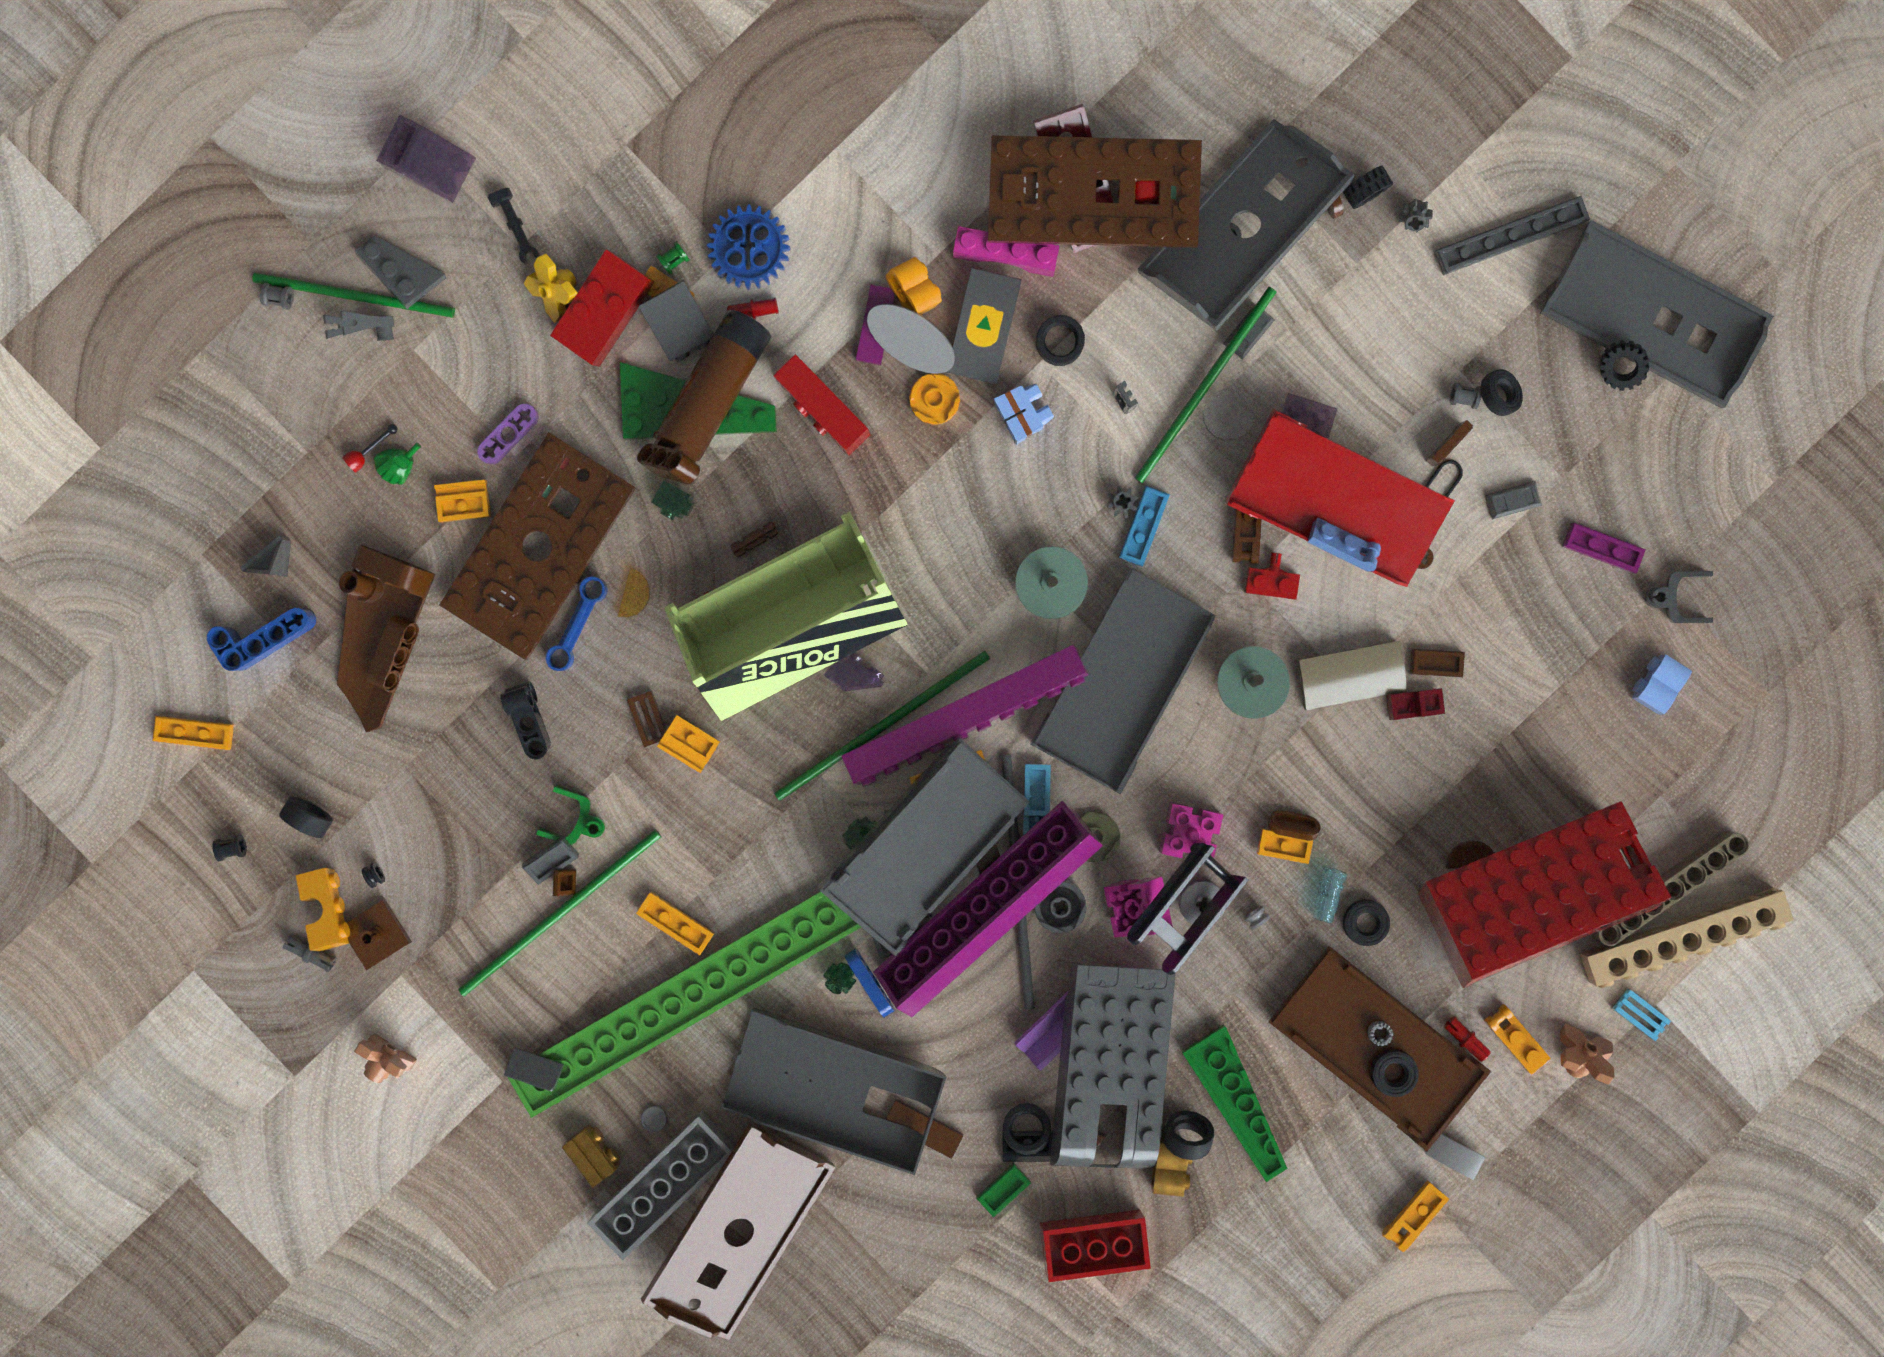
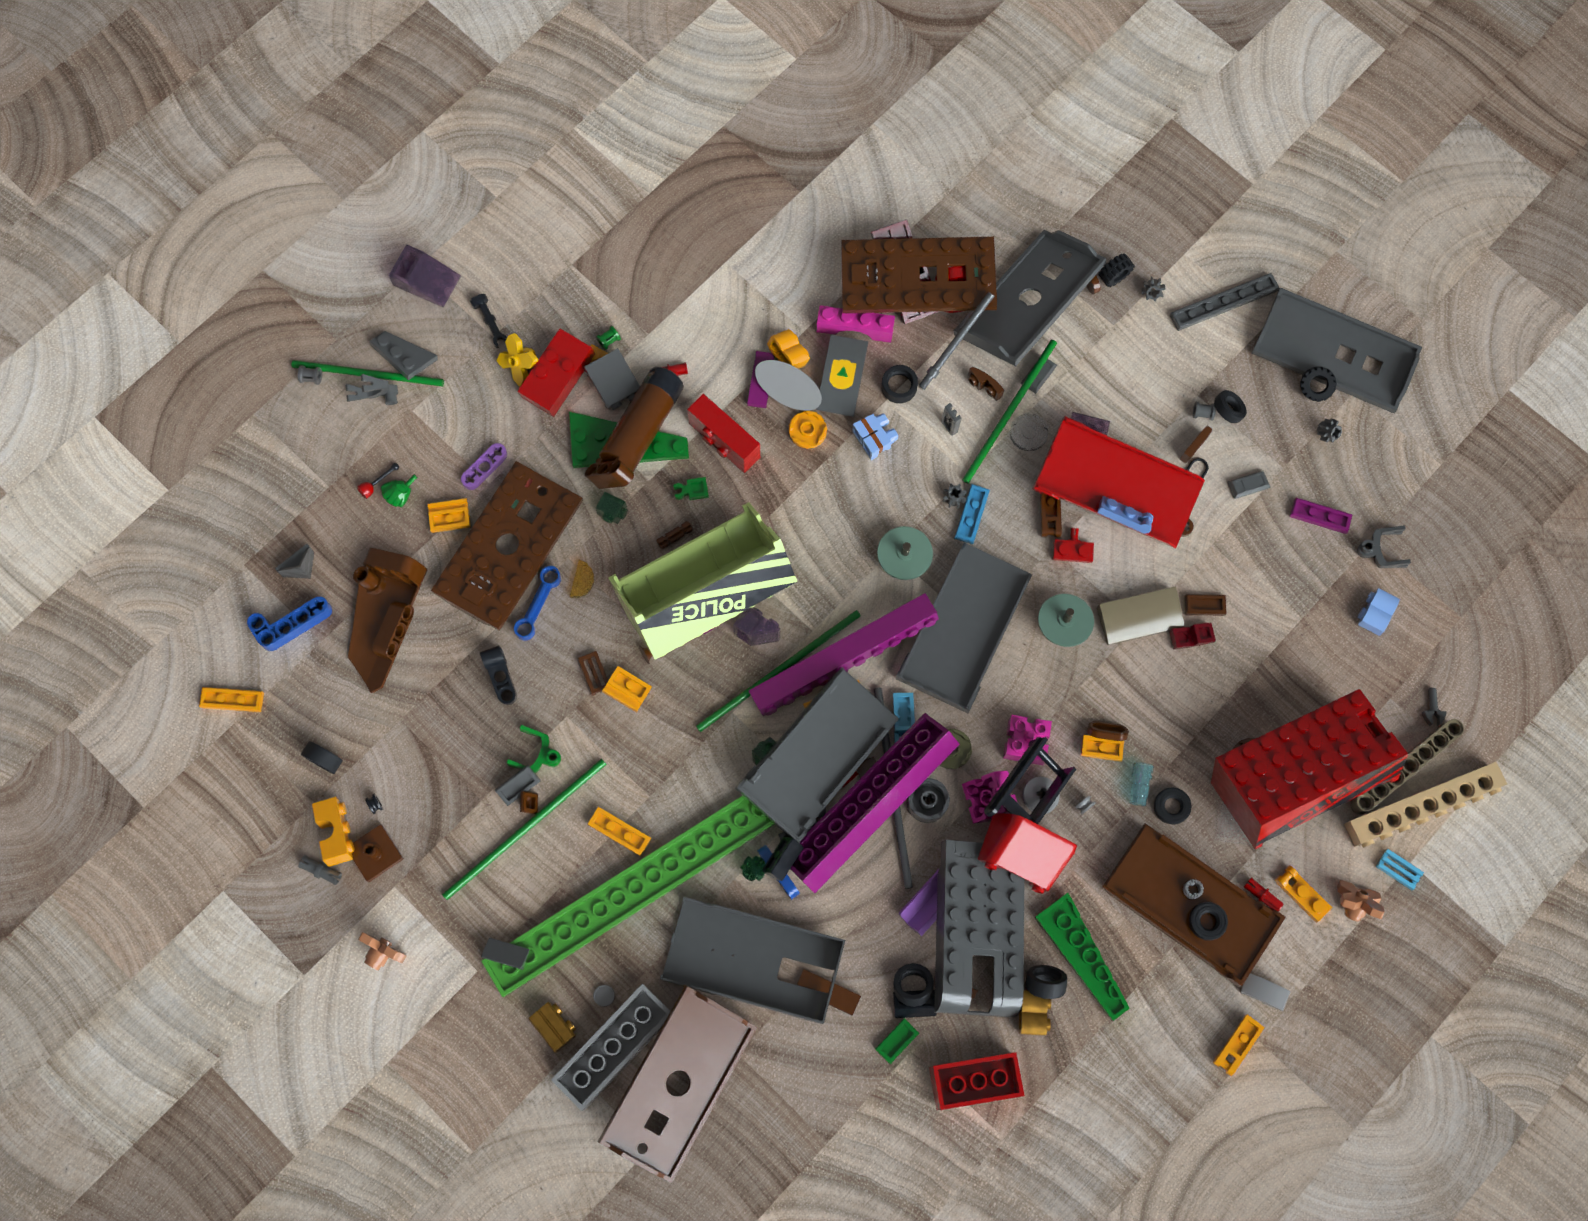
camera: 10 degrees left, 15 degrees down
black bush [212,834,247,862] -> none
blue gear [707,204,791,290] -> none
none -> green plate [673,477,709,500]
none -> black slope [762,837,803,881]
none -> dark grey bar [919,292,995,390]
none -> reddish brown slope [968,367,1004,401]
none -> windscreen [978,813,1077,894]
none -> dark grey gear [1317,418,1342,443]
none -> dark grey bar [1422,687,1447,726]

